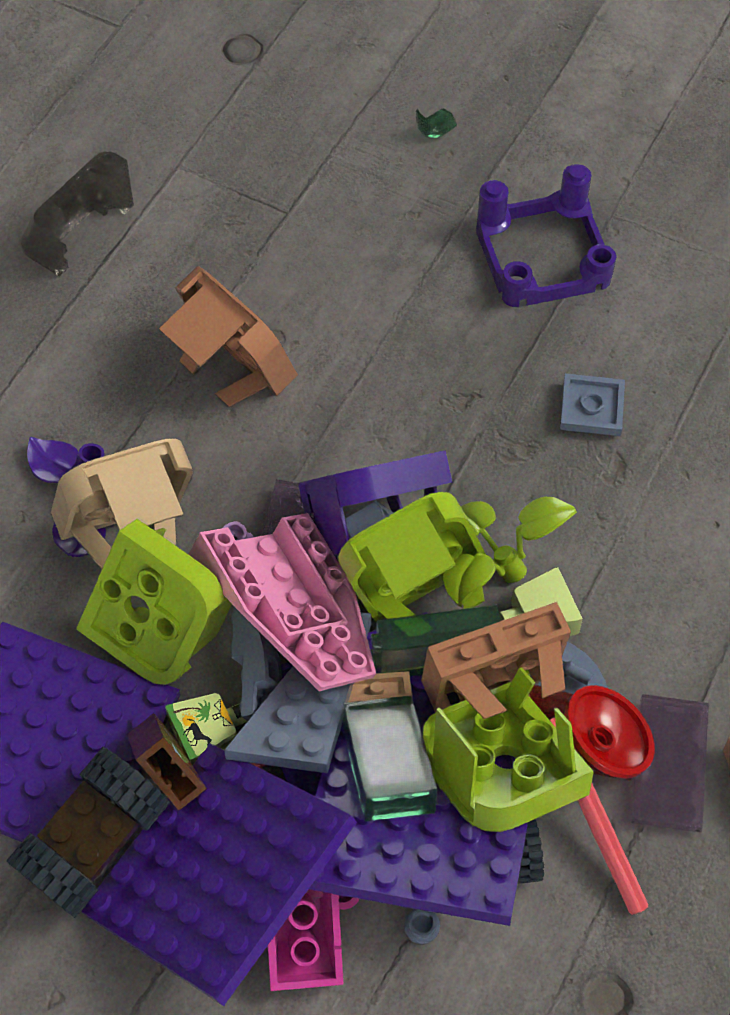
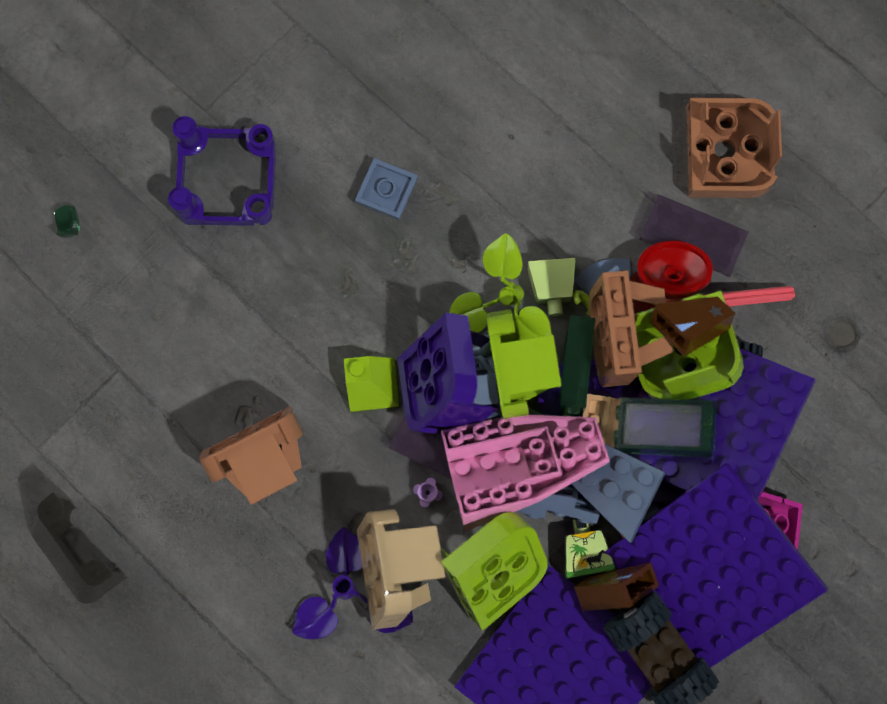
camera: 70 degrees left, 20 degrees up
none -> lime slope [344,356,399,412]
none -> reddish brown slope [650,296,736,357]

